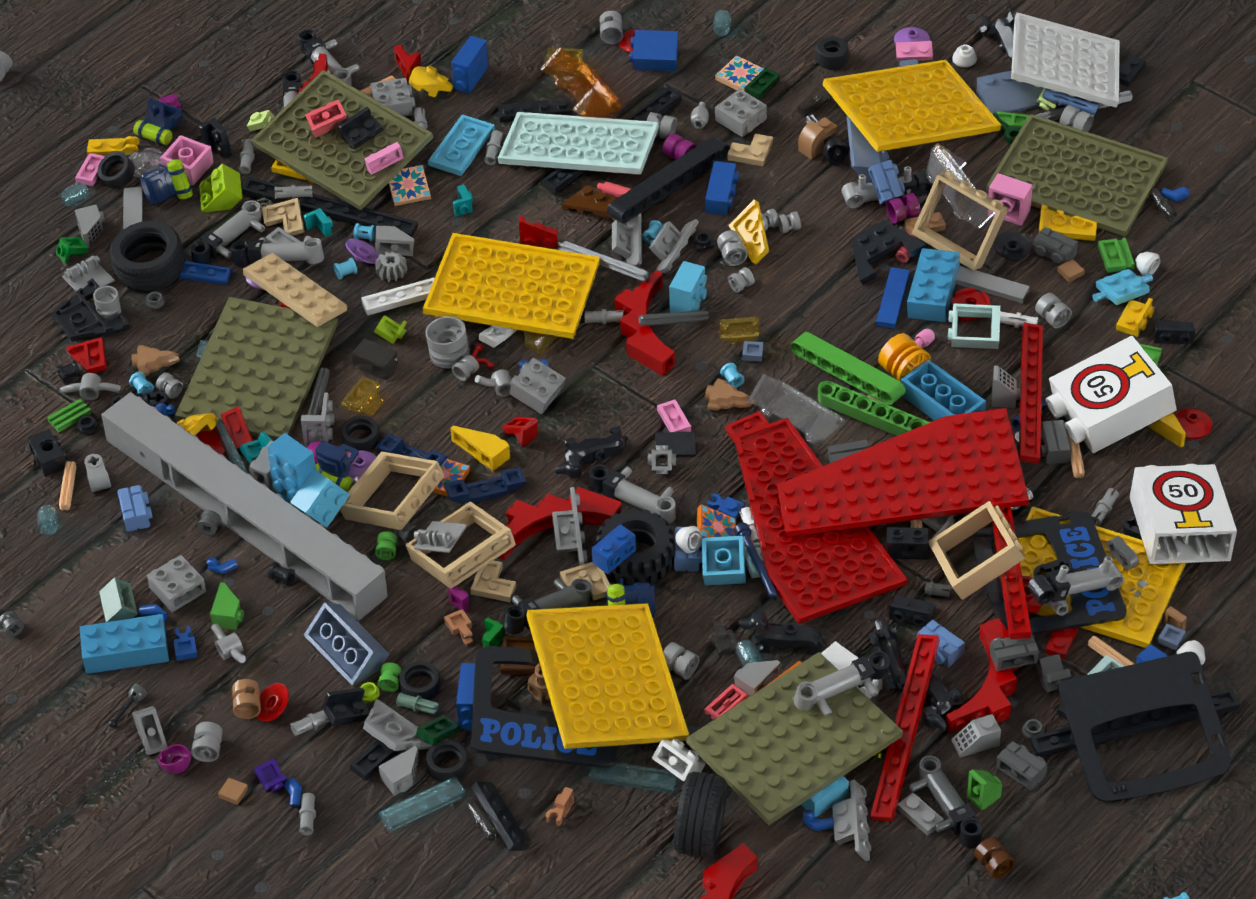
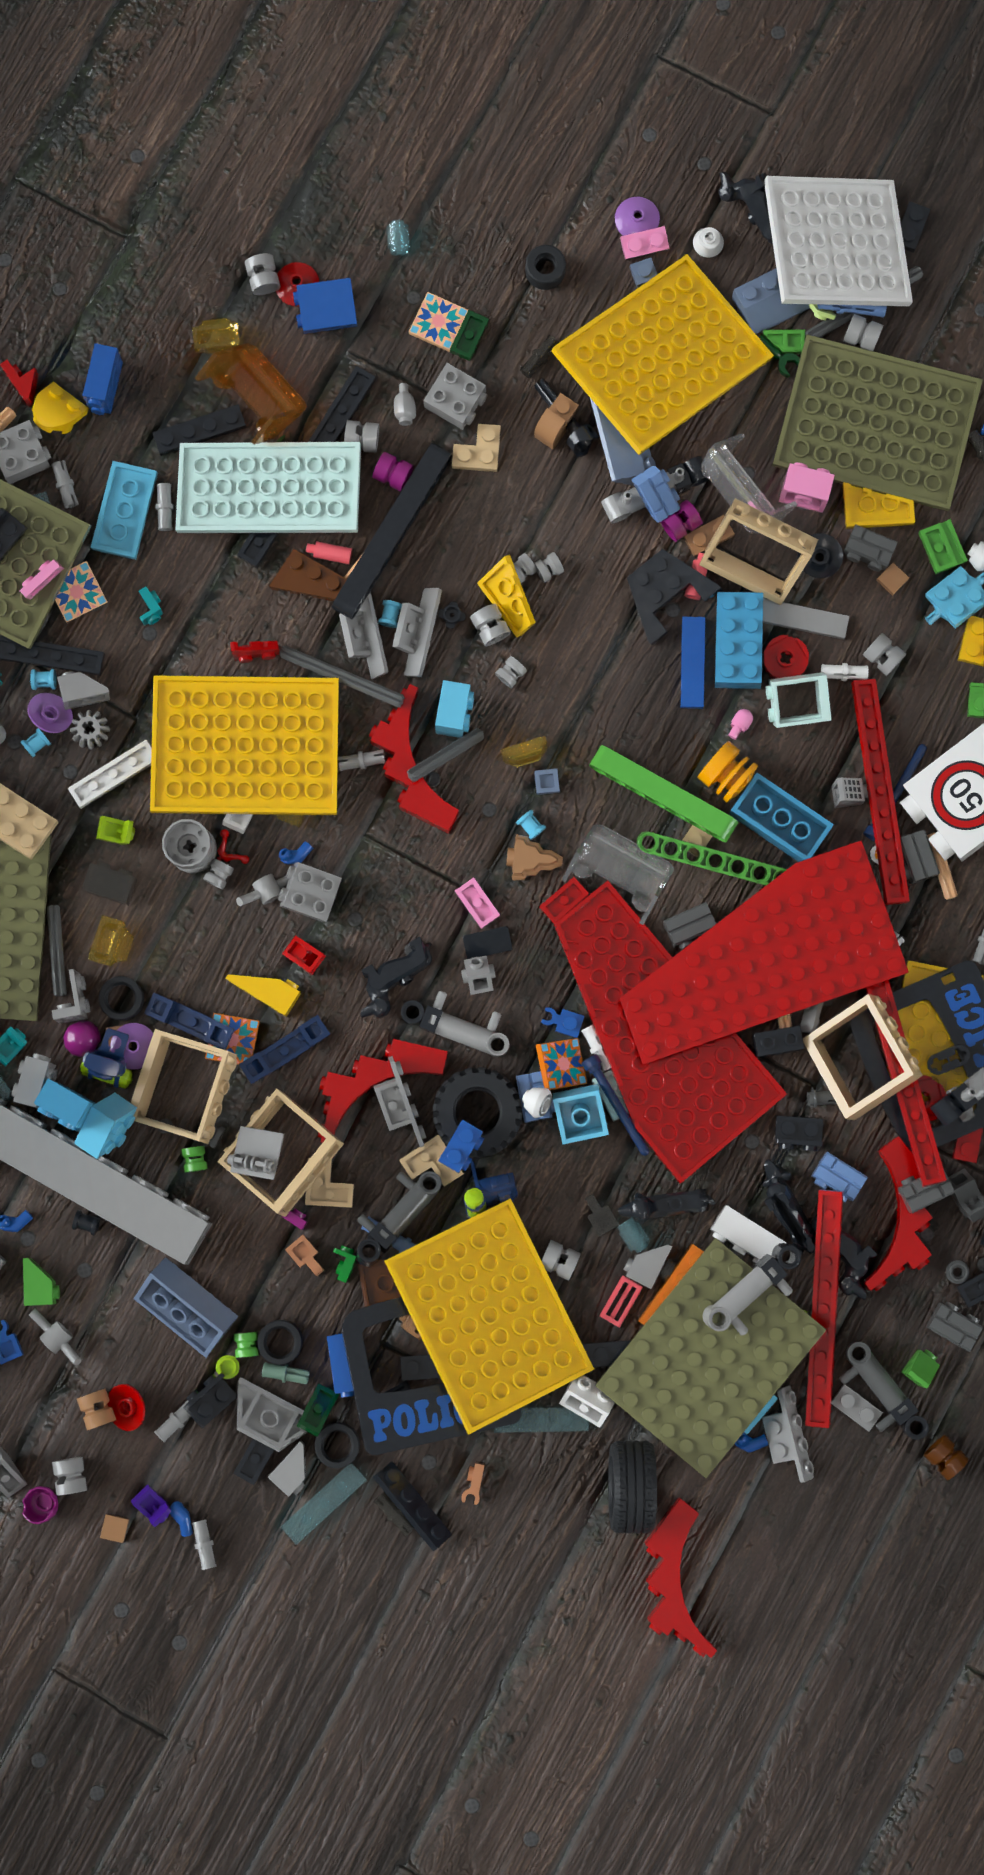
camera: 15 degrees left, 35 degrees up
blue brick [705,161,739,215] -> none
light grey slope [952,714,1001,758] -> none

